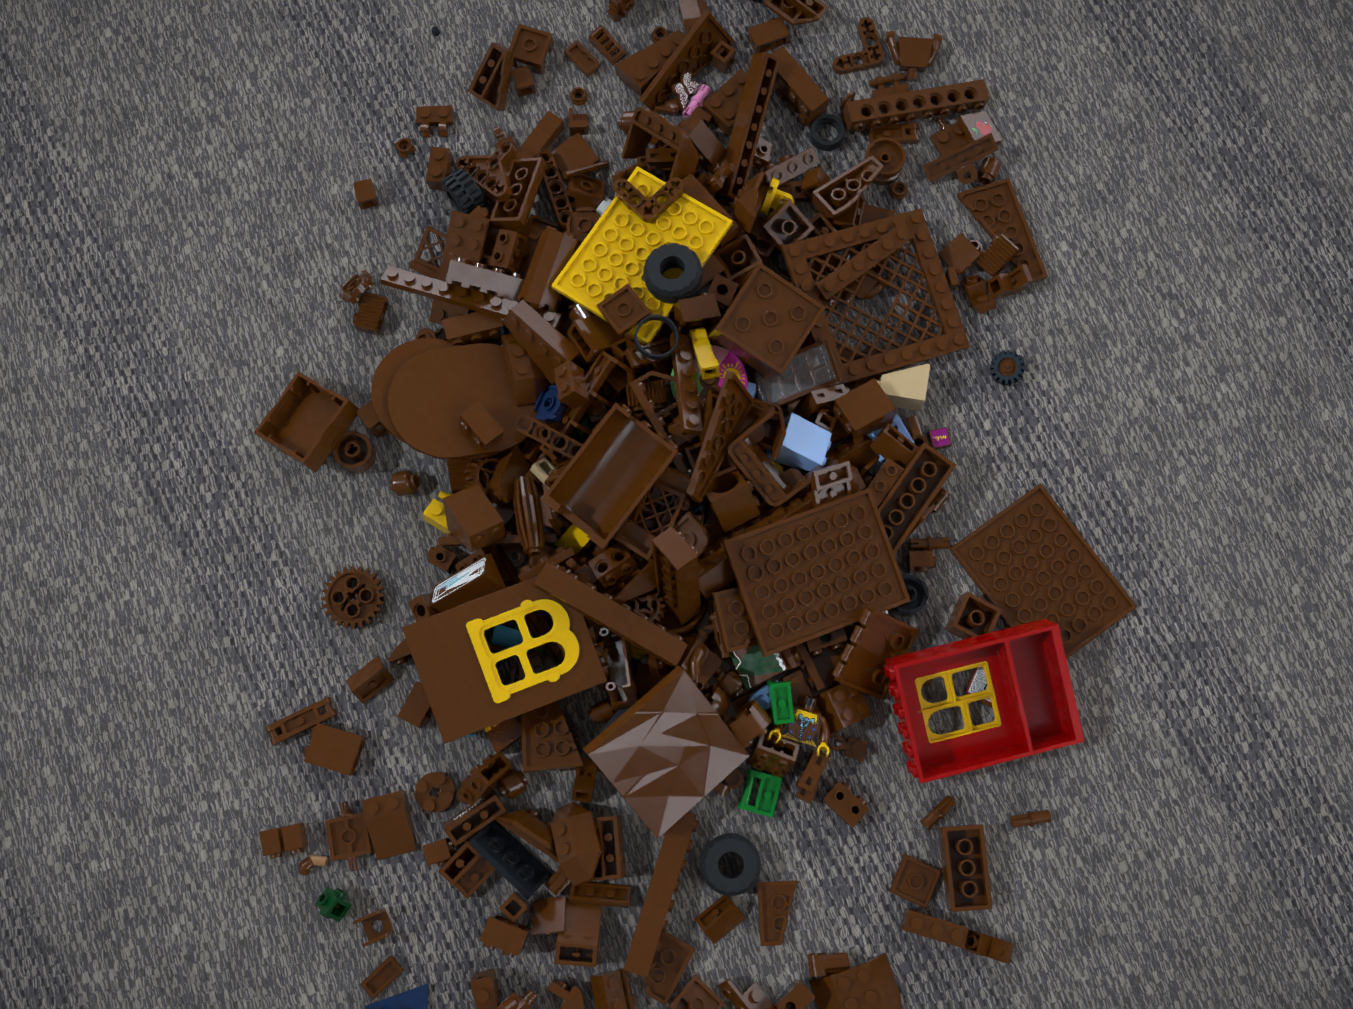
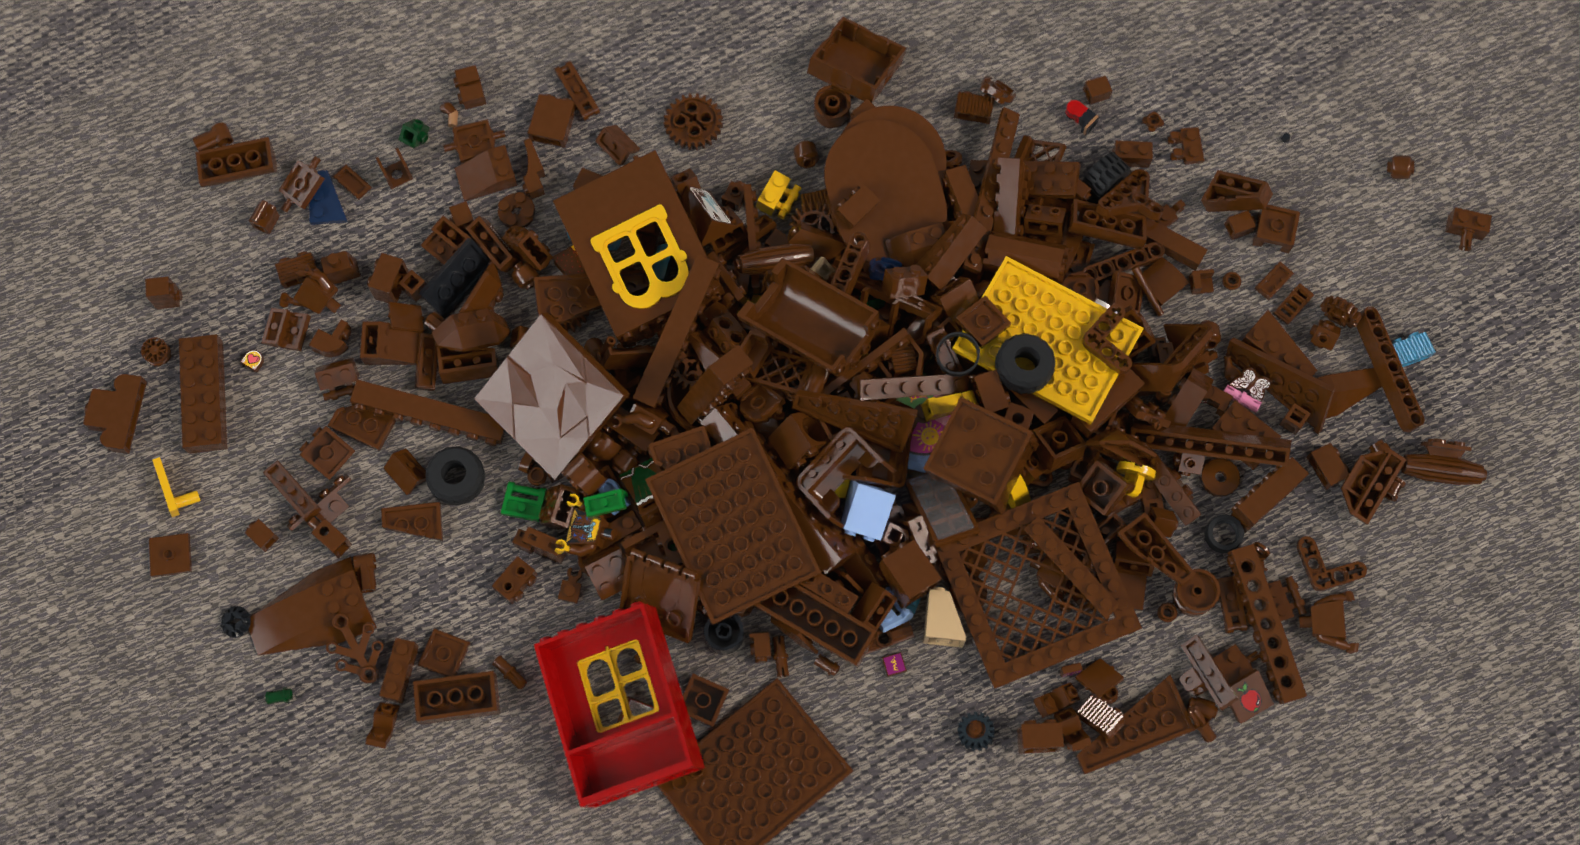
camera: 85 degrees right, 5 degrees down
reddish brown slope [443,484,506,552] -> none
reddish brown plate [651,26,669,43] -> none
reddish brown slope [811,460,853,508] -> none
reddish brown axle [1009,810,1051,828] -> none
none -> reddish brown plant [326,613,384,684]
none -> reddish brown slope [522,138,545,200]
none -> reddish brown brick [1017,719,1064,754]
none -> leg [1065,100,1099,136]
none -> reddish brown axle [1188,705,1216,743]
none -> reddish brown tile [1201,458,1240,497]
none -> reddish brown brick [1309,319,1341,351]

